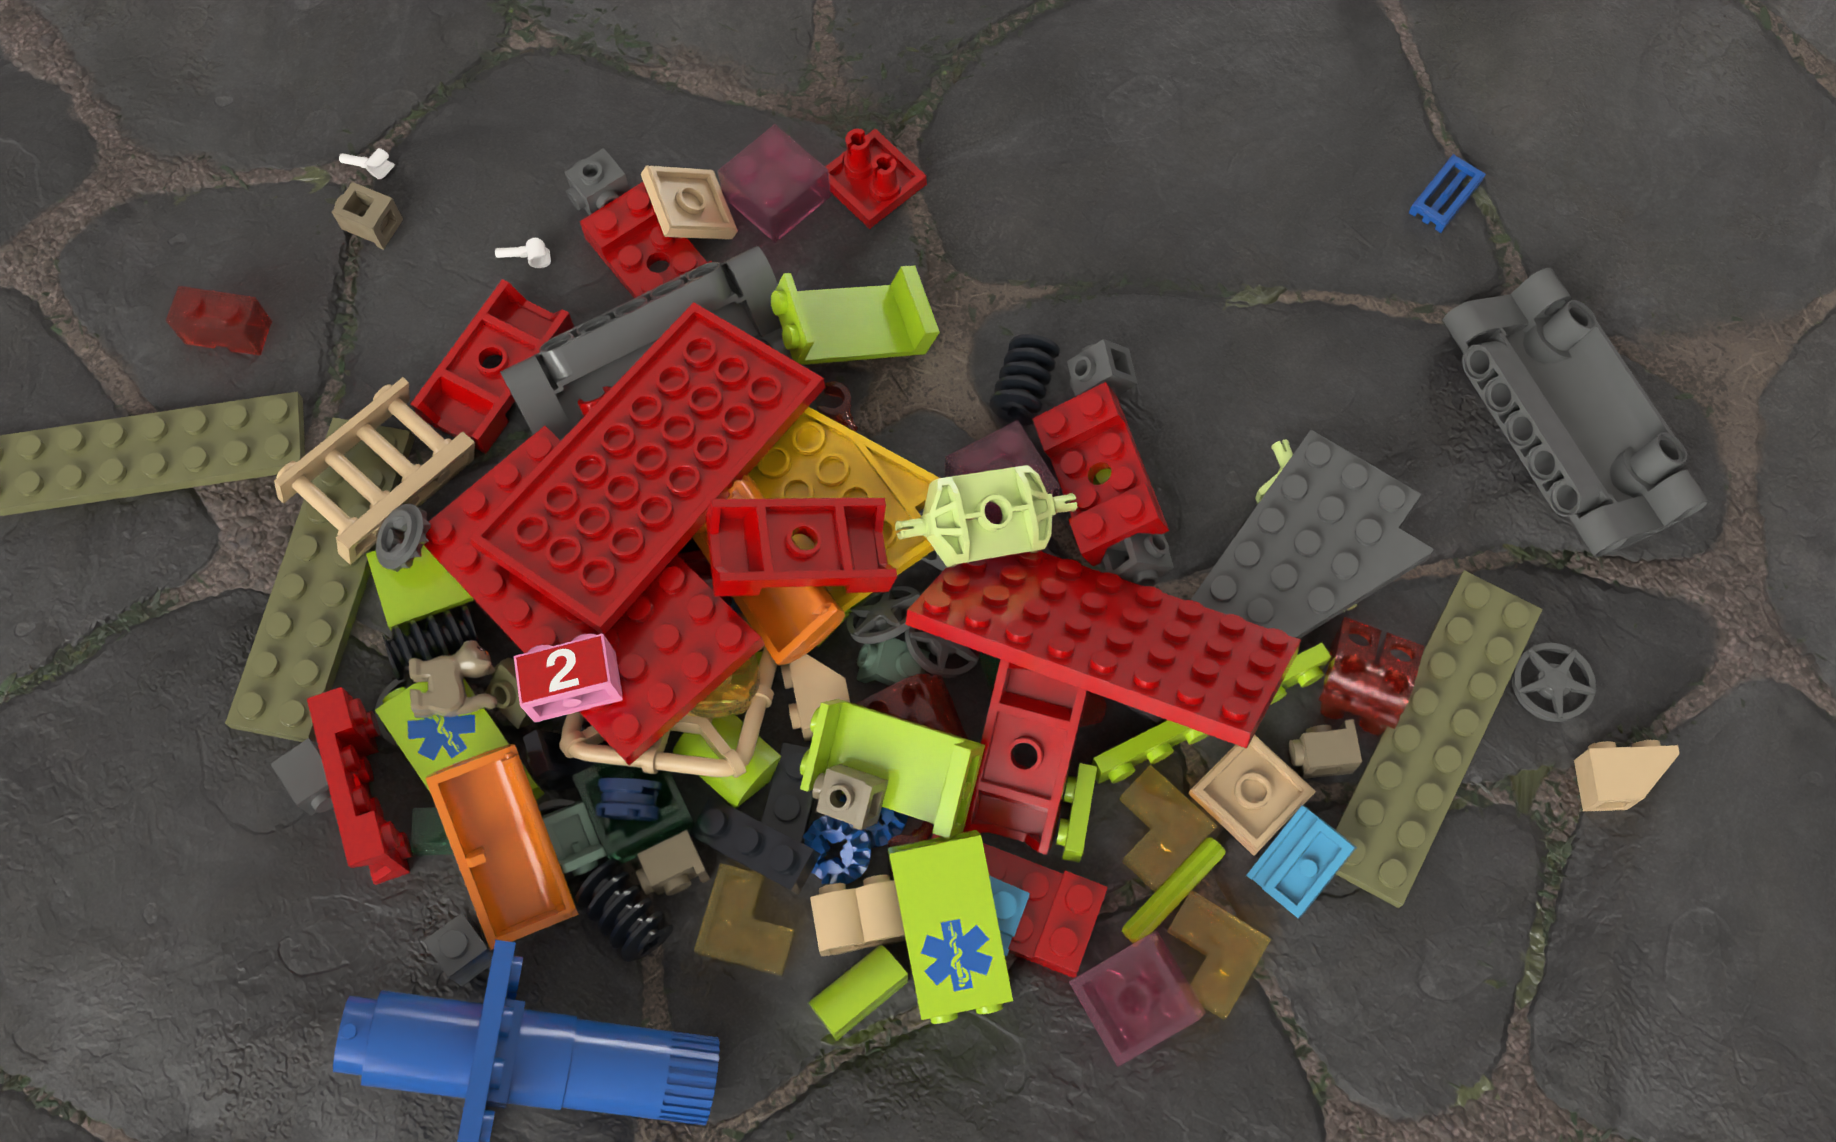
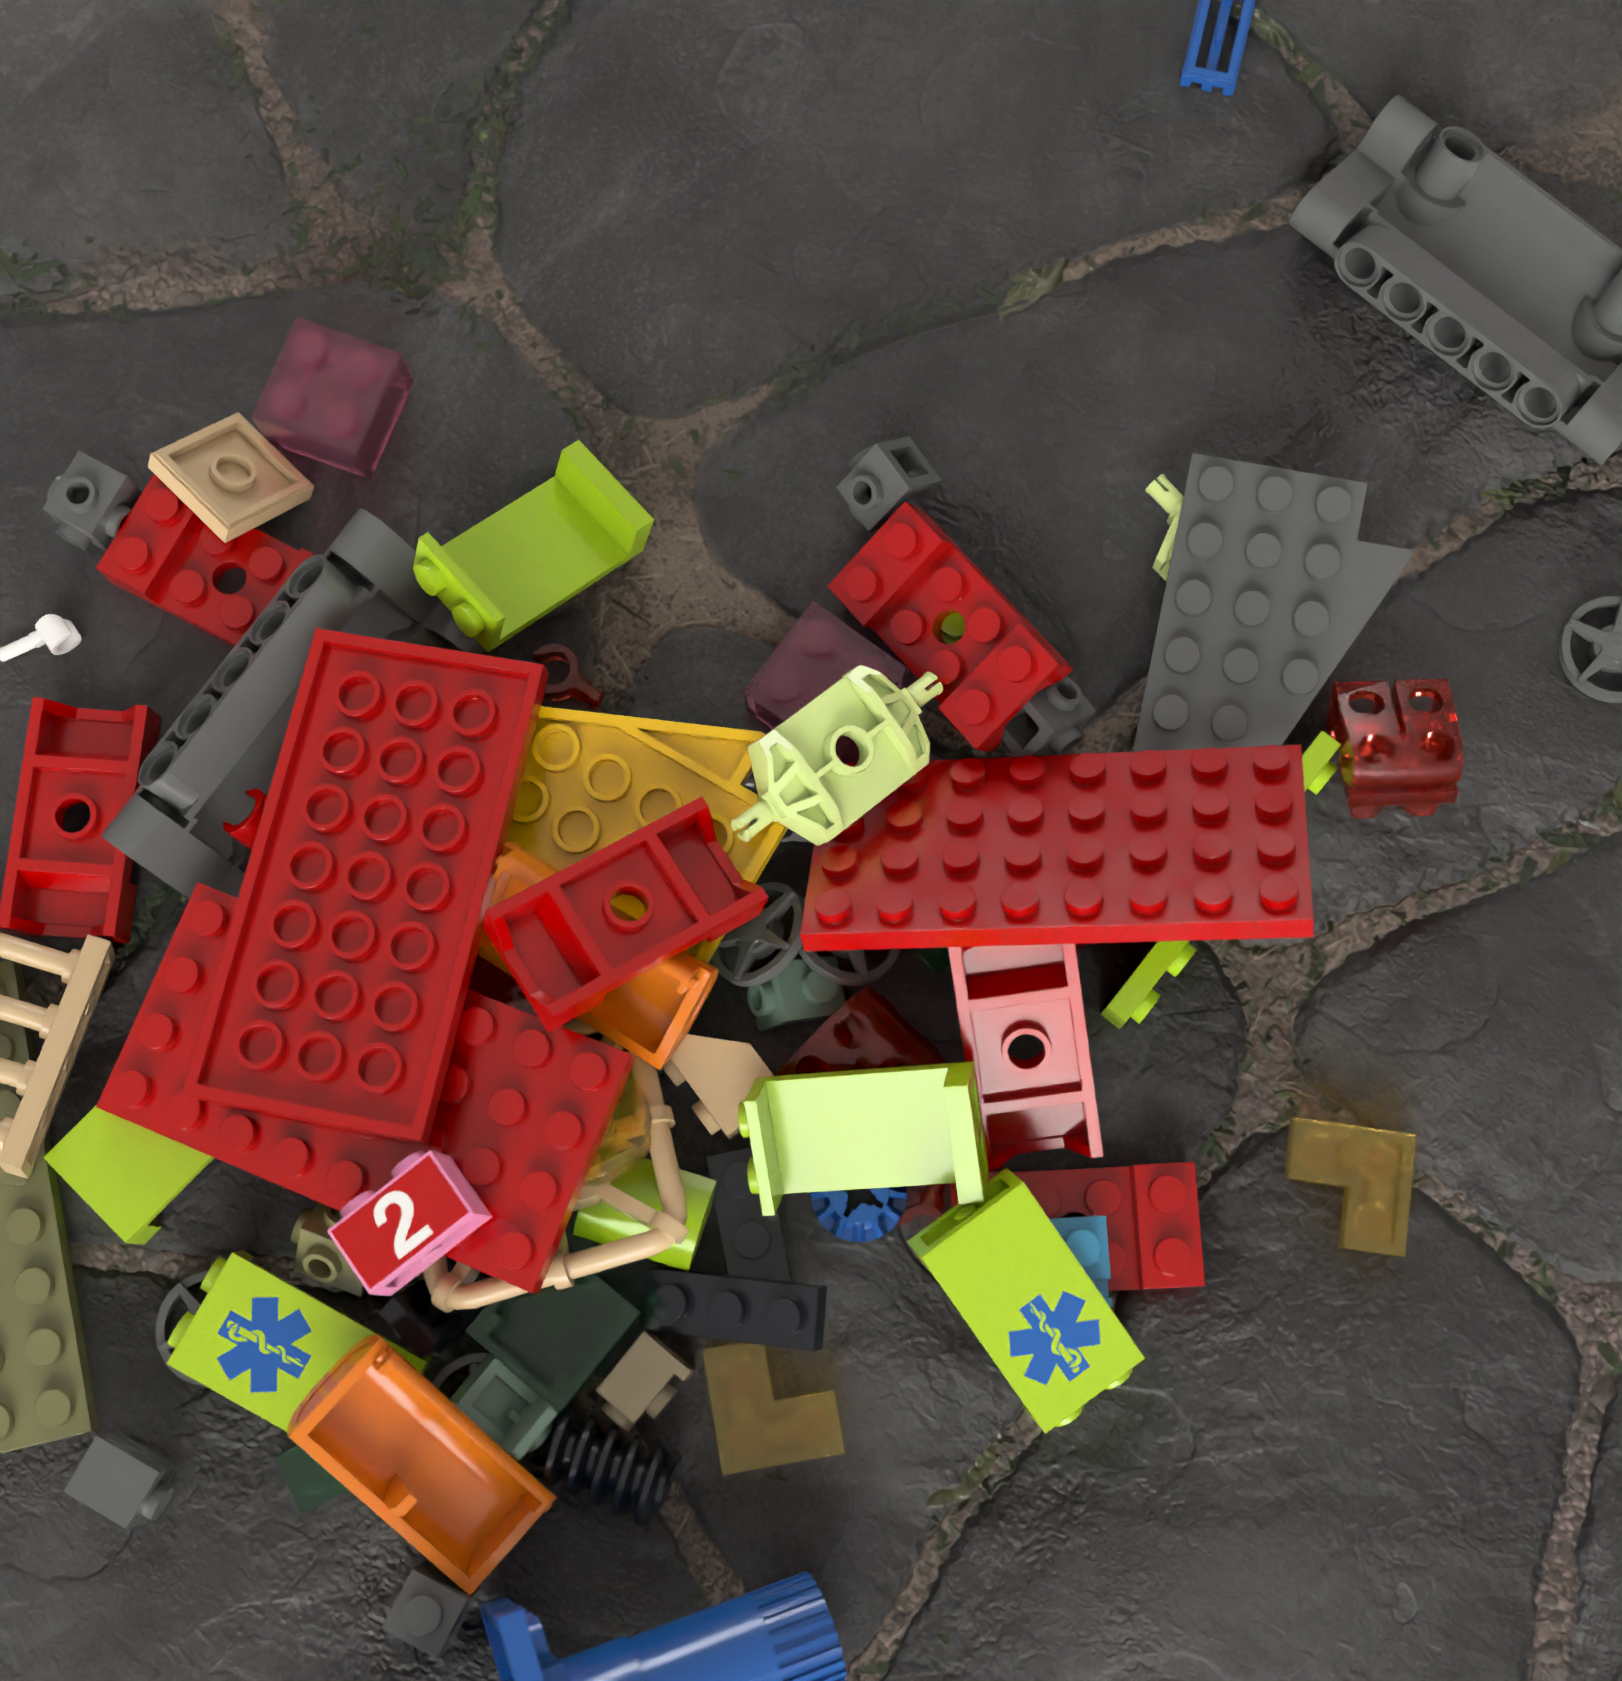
camera: 20 degrees left, 10 degrees up
red piece [307,687,412,885] -> none
dark grey gear [376,504,431,572] -> none
black piece [382,606,480,681] -> none
dark tan animal [409,641,497,718] -> none
dark blue wheel [595,778,662,821] -> none
blue gear [802,815,871,885] -> none
lime brick [808,944,908,1041] -> none
tan brick [810,875,906,957] -> none
dark tan brick [812,764,888,830] -> none
red plate [818,128,927,229] -> none
black piece [990,334,1060,426] -> none
lime plate [1056,763,1097,863] -> none
clear pink brick [1069,931,1206,1067] -> none
clear yellow plate [1119,765,1217,892] -> none
lime axle [1122,837,1226,946] -> none
tan plate [1188,734,1316,856] -> none
dark azure plate [1246,805,1357,919] -> none
dark tan brick [1289,719,1362,779] -> none
olive plate [1335,570,1543,908] -> none

